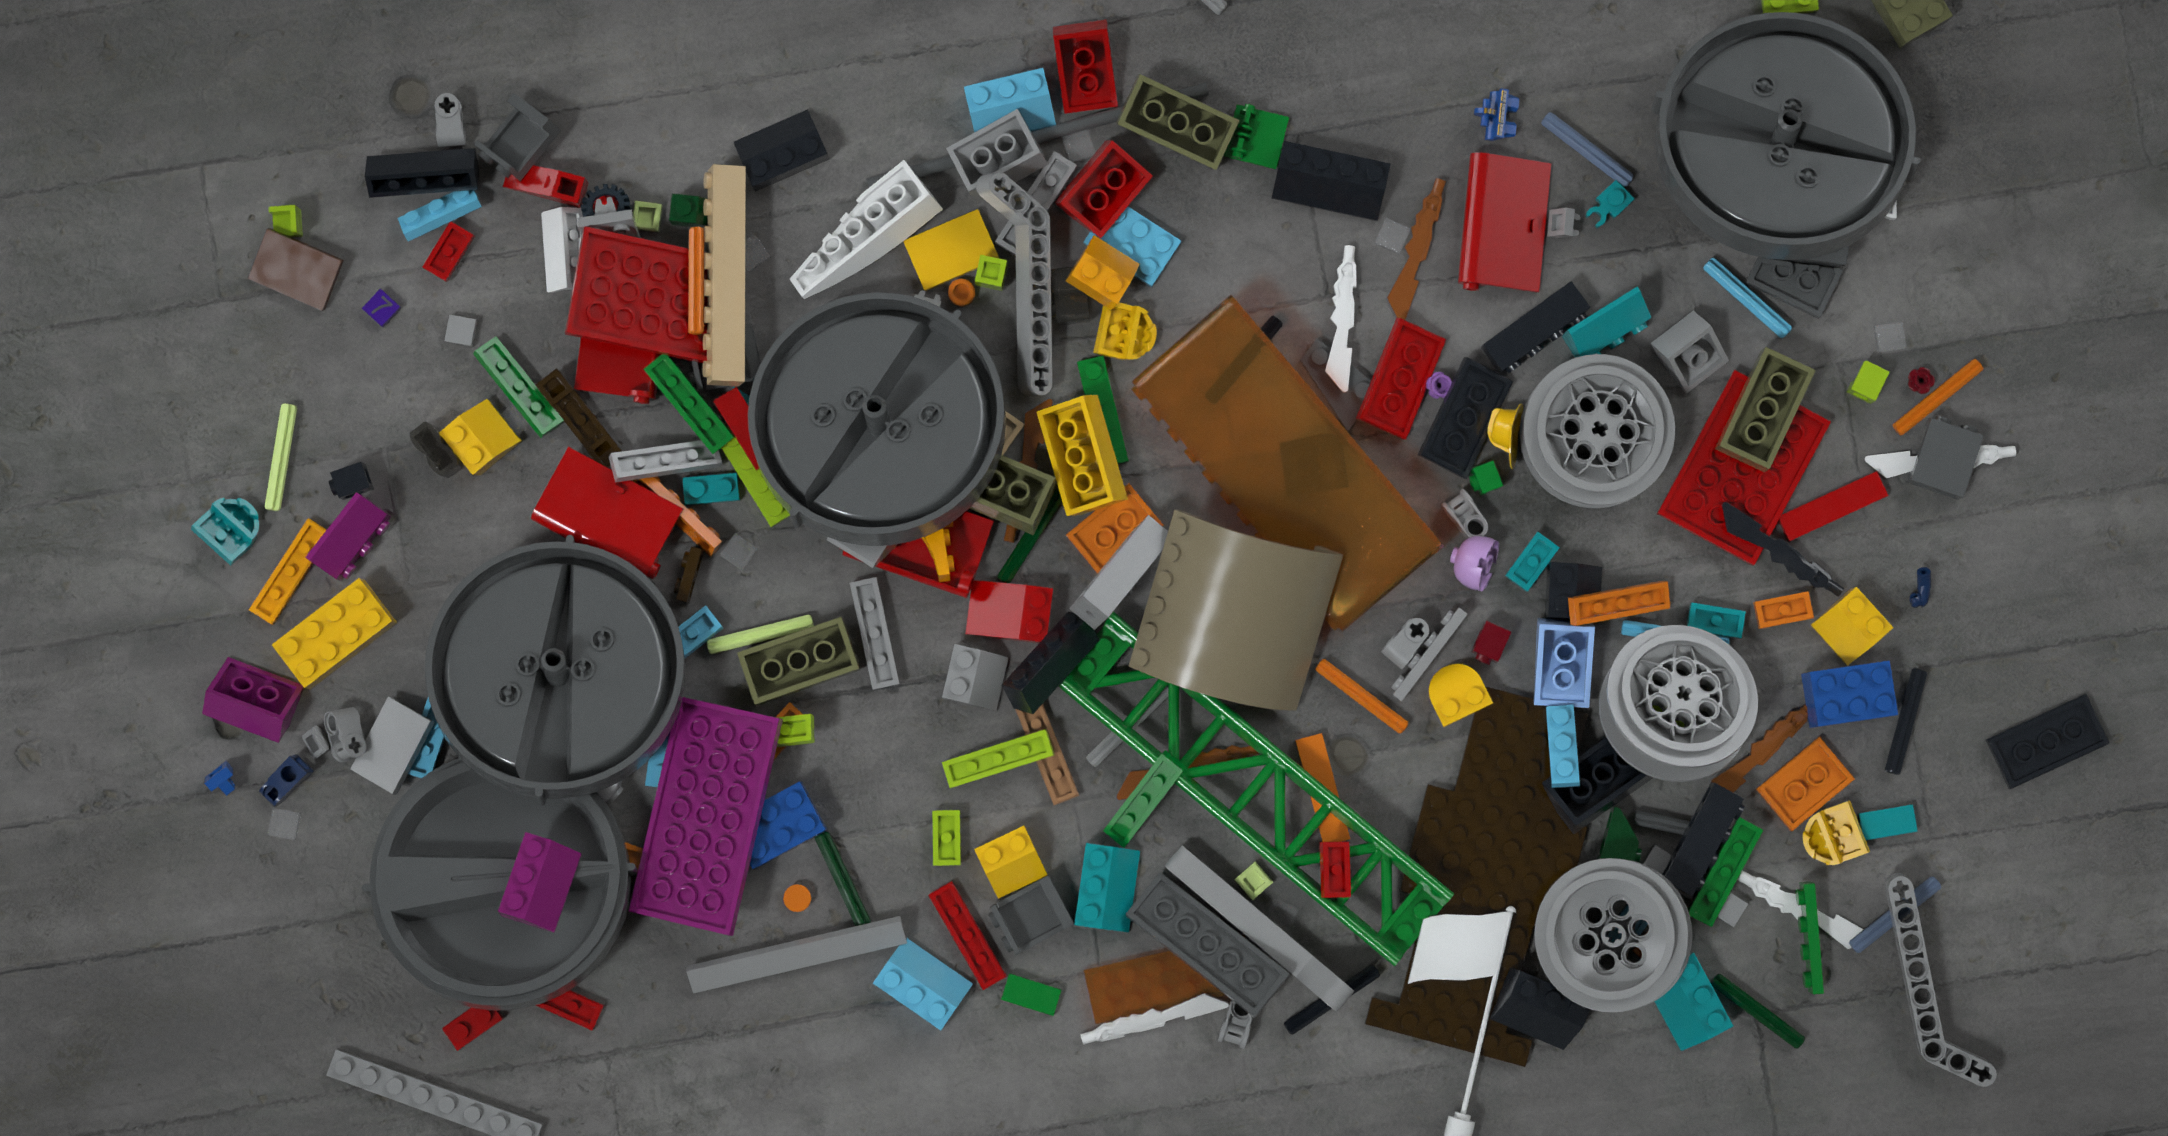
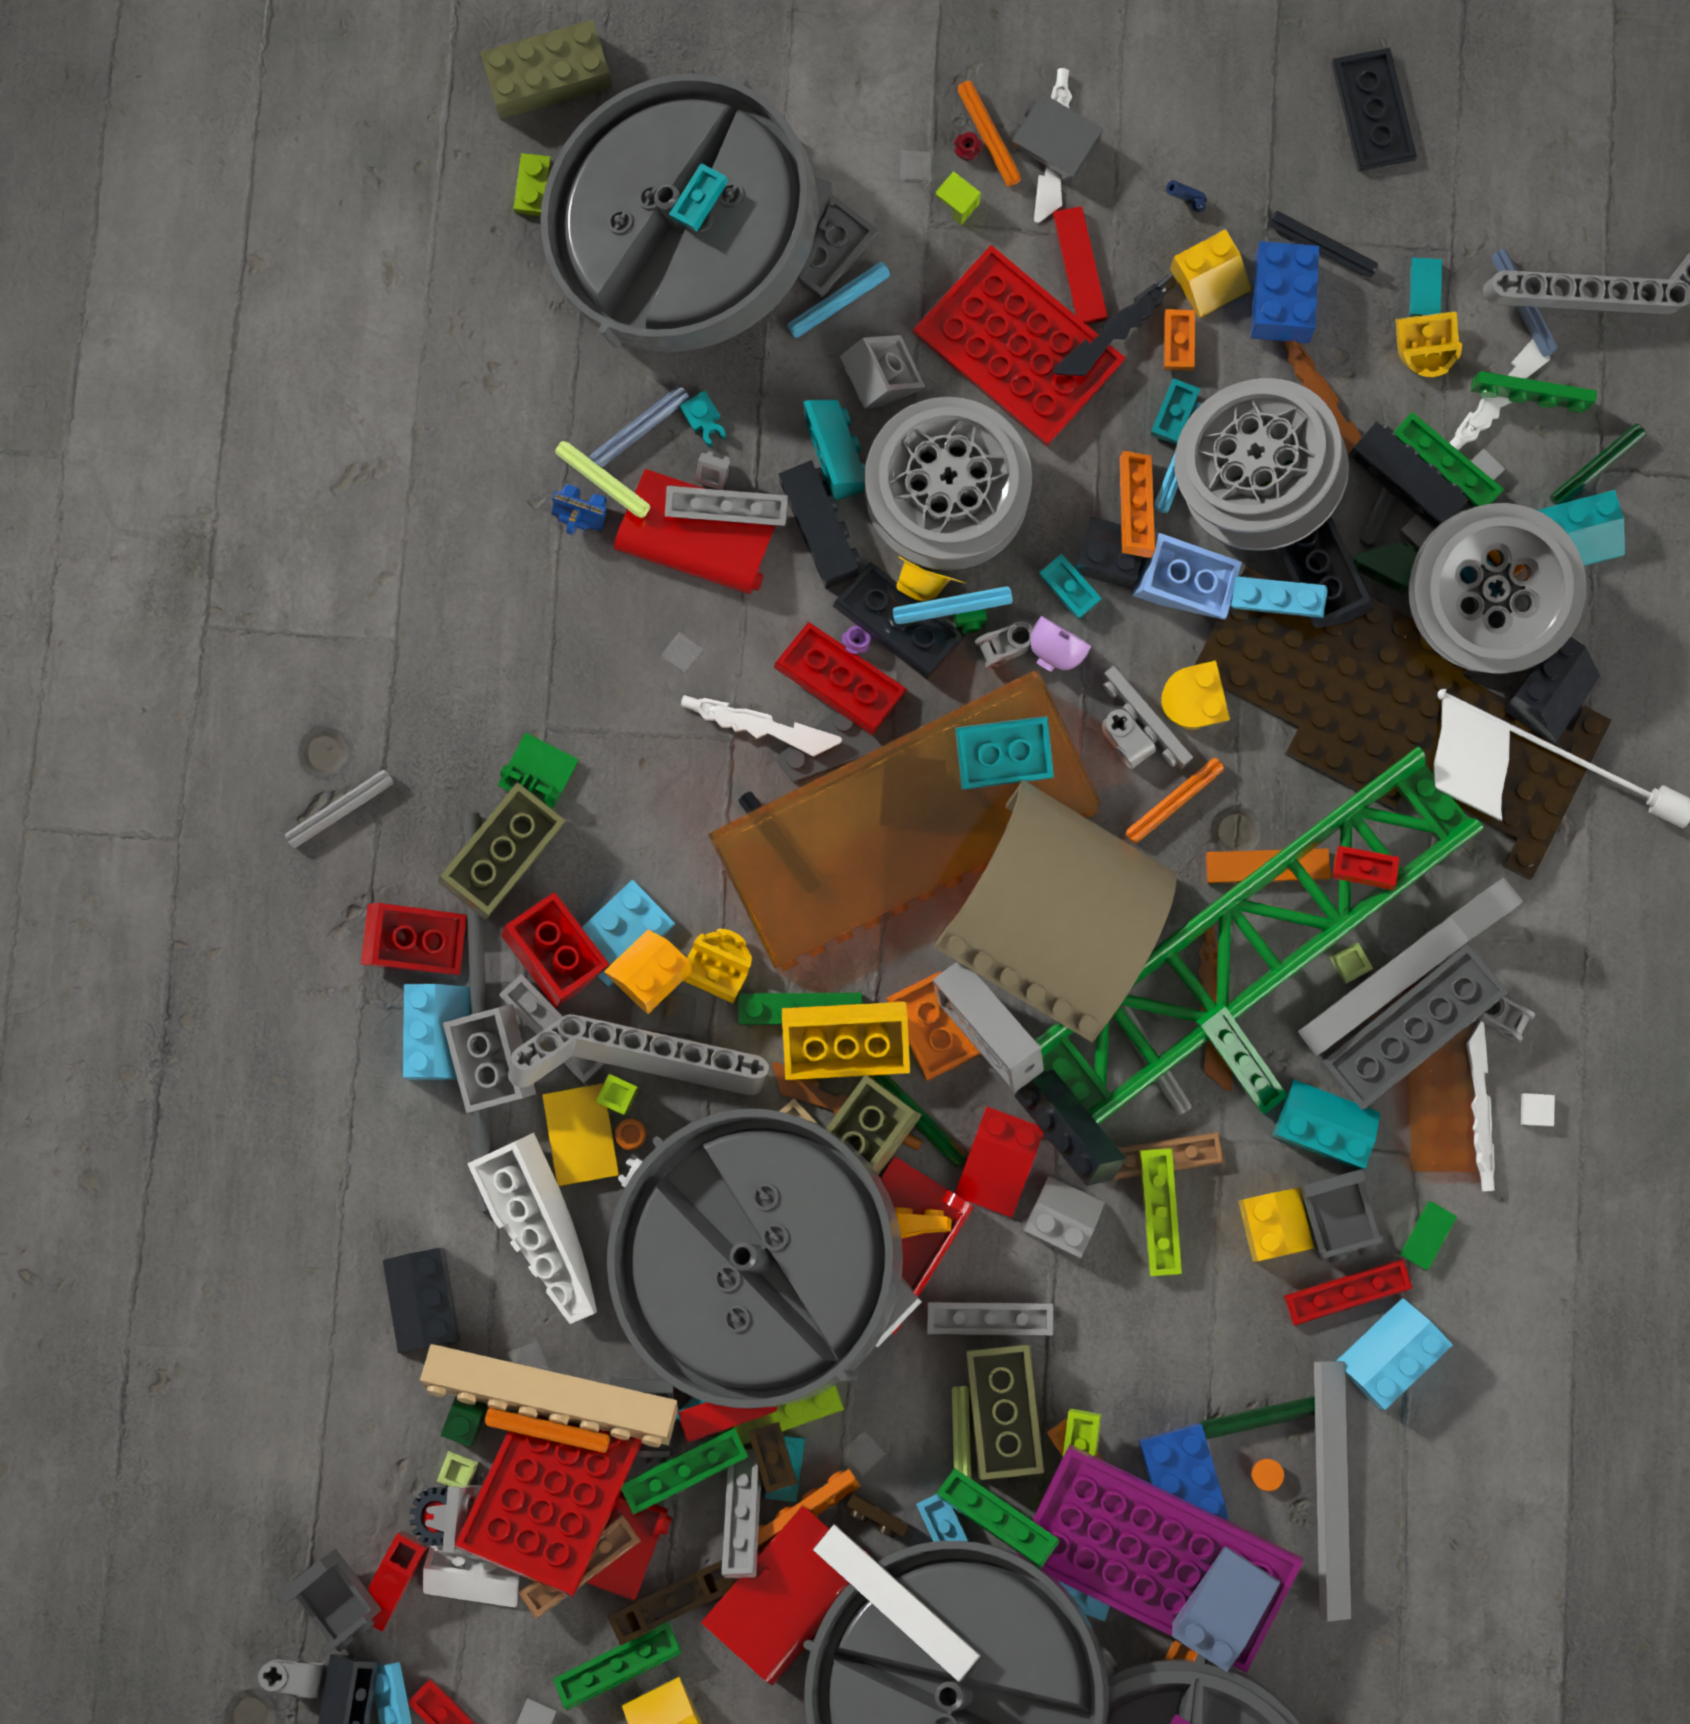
camera: 80 degrees left, 5 degrees down
lime plate [932,810,961,866] -> none
black slope [1271,141,1391,221] -> none
black axle [1284,964,1380,1035] -> none
dark orange sword [1387,178,1446,320] -> none
dark red brick [1471,621,1511,665] -> none
olive brick [1715,347,1816,472] -> none
orange tile [1756,737,1855,831] -> none
none -> medium nougat tile [518,1515,641,1619]
none -> yellowish green axle [555,441,650,518]
none -> light grey plate [665,486,788,526]
none -> teal plate [669,163,729,232]
none -> dark brown plate [748,1421,798,1493]
none -> white tile [813,1525,981,1681]
none -> medium azure axle [893,586,1013,625]
none -> green plate [936,1468,1059,1568]
none -> teal tile [955,716,1054,790]
none -> sand blue slope [1172,1545,1280,1672]
none -> white tile [1521,1093,1555,1127]

